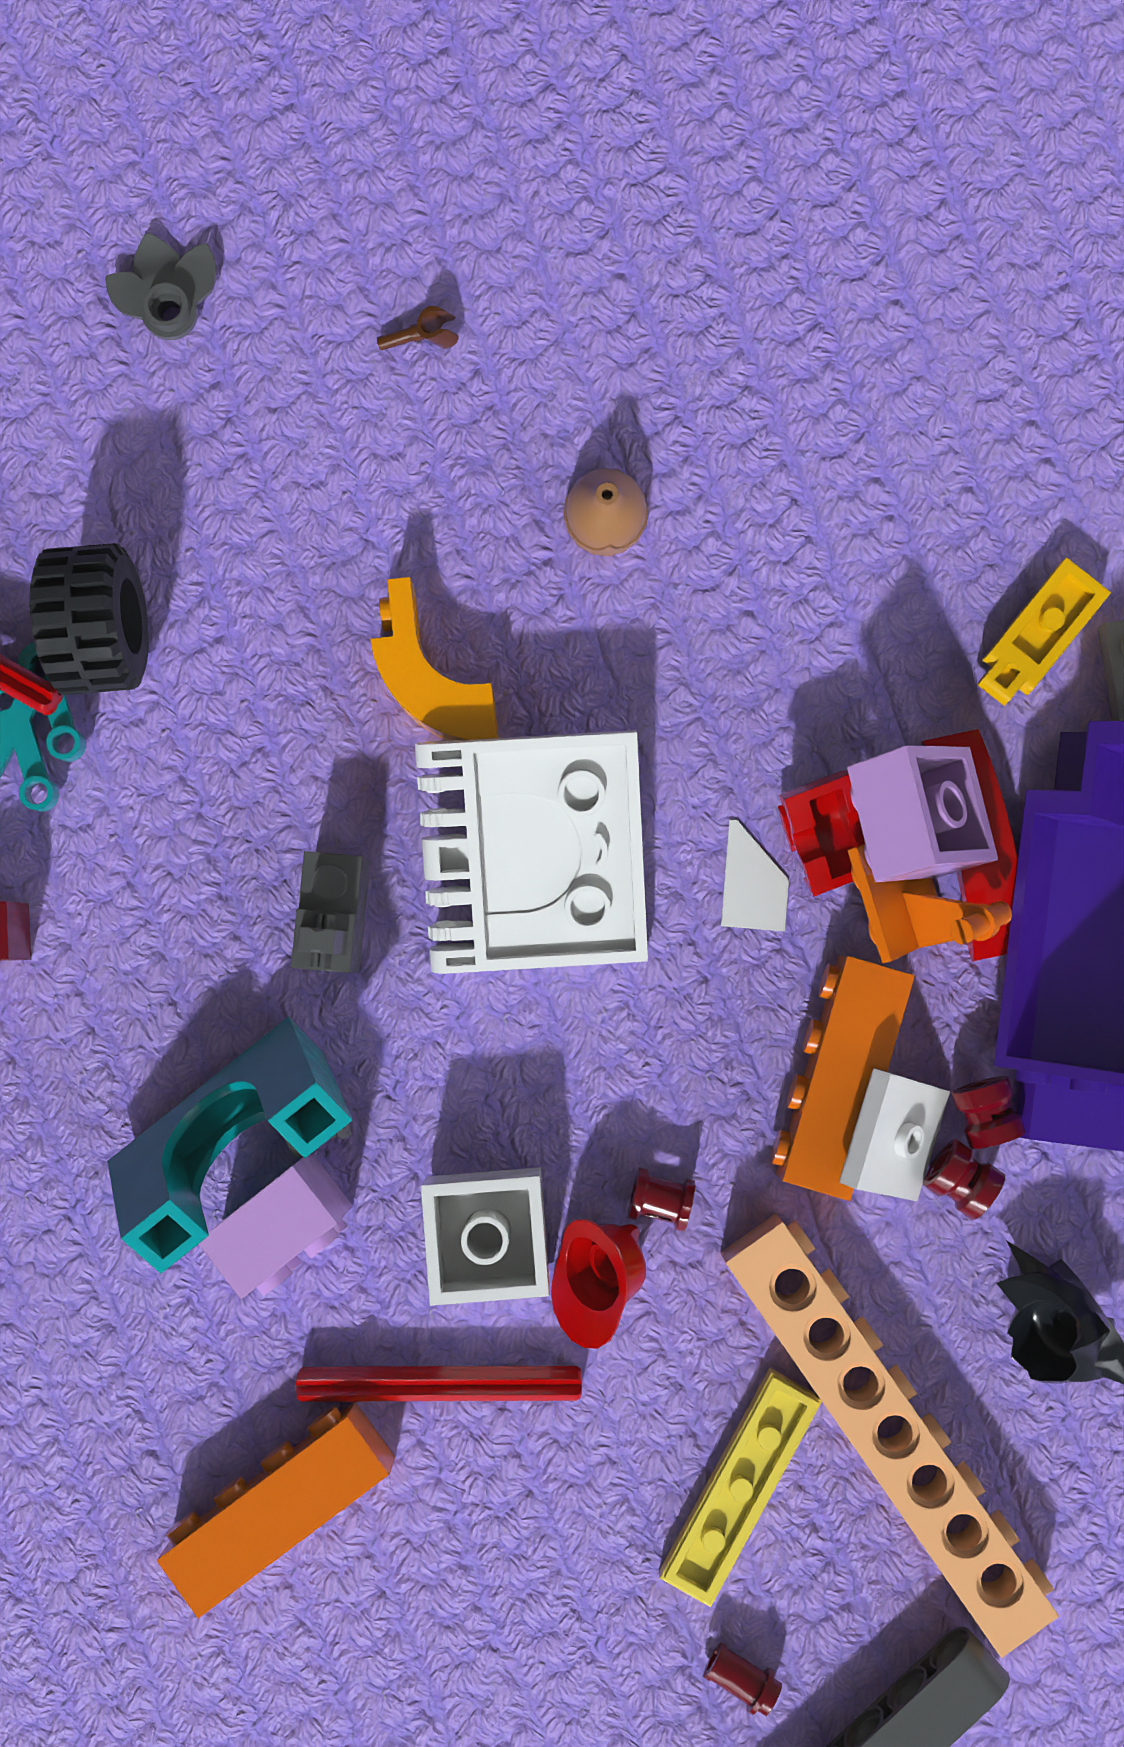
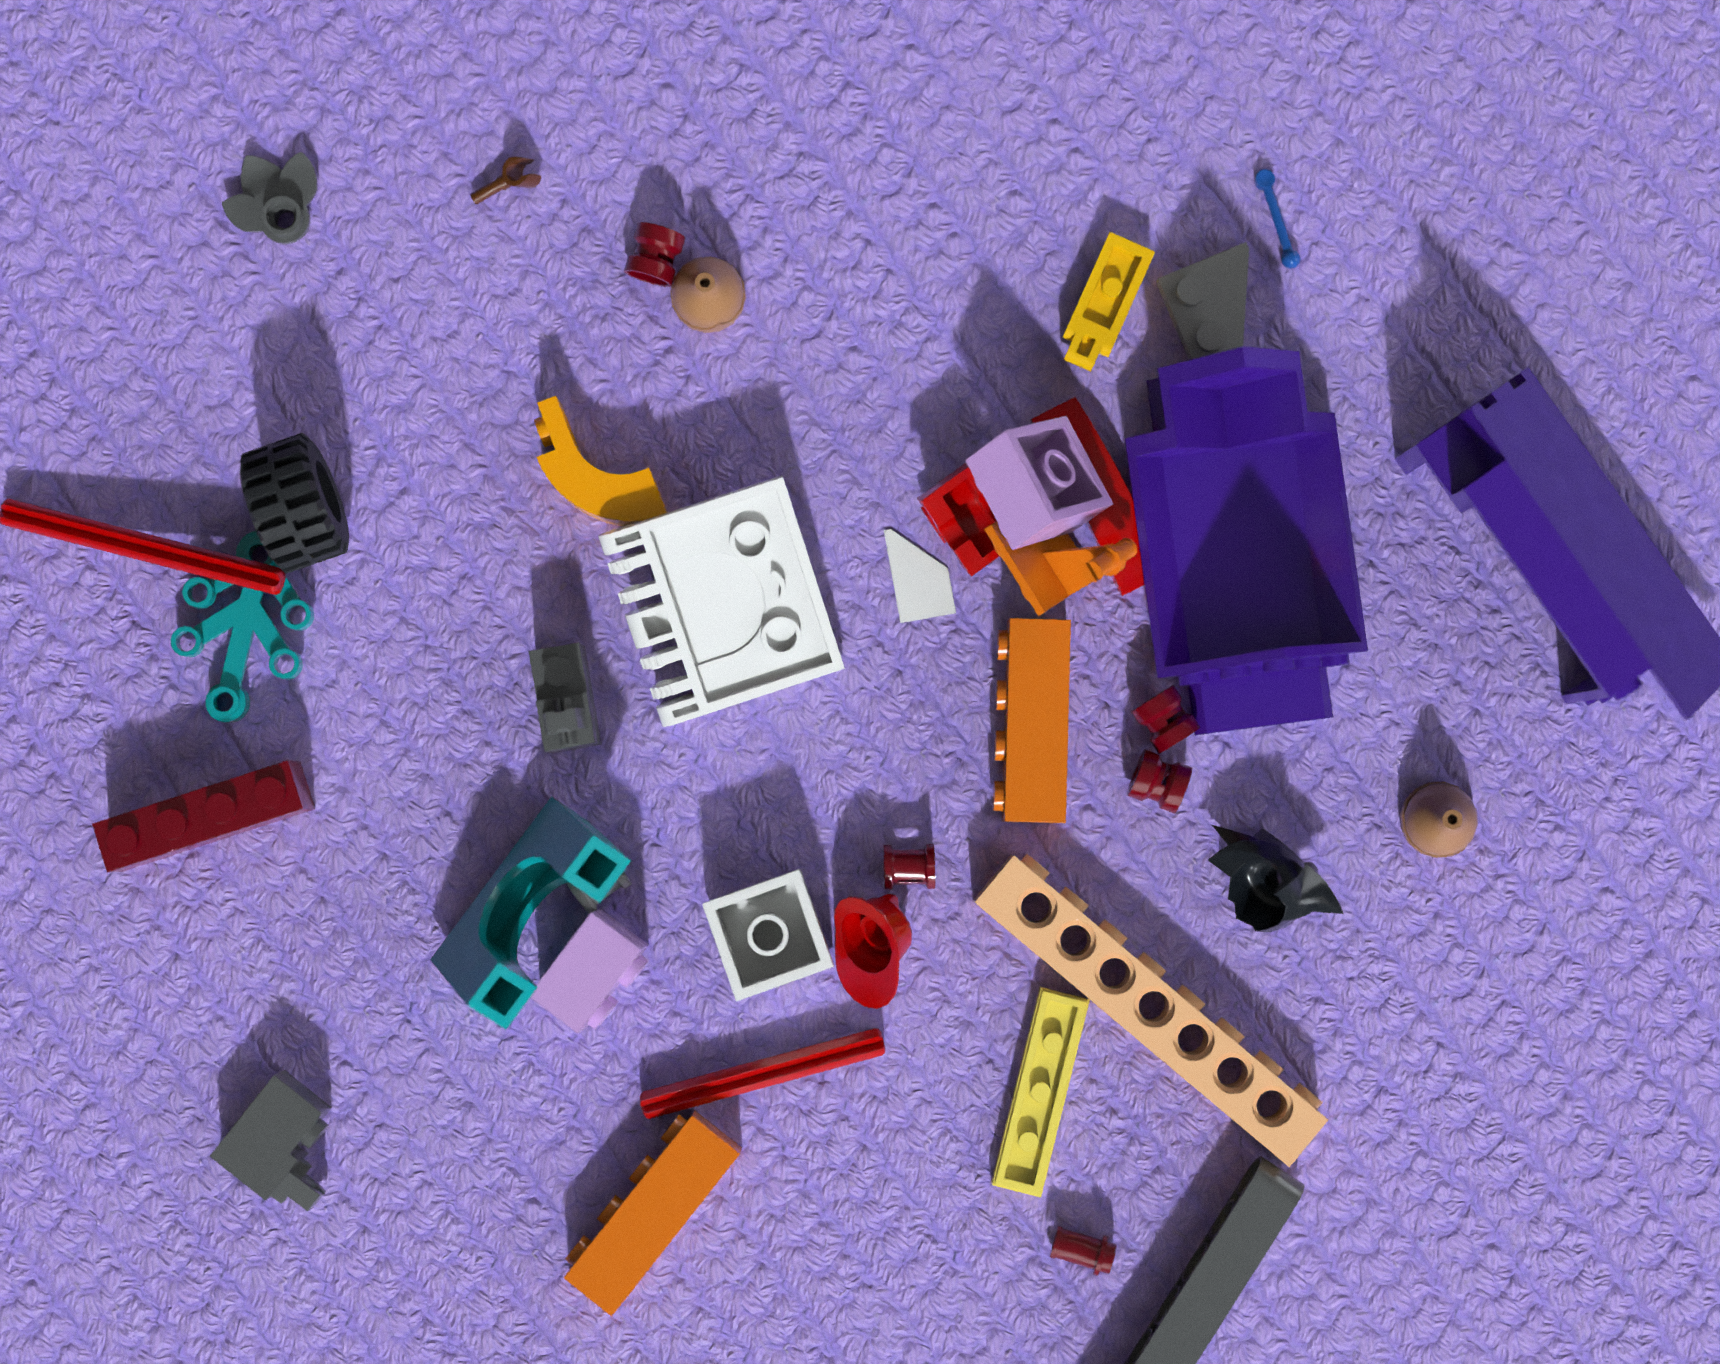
camera: 25 degrees left, 0 degrees up
white plate [840,1068,950,1201] -> none
none -> dark red wheel [624,222,686,287]

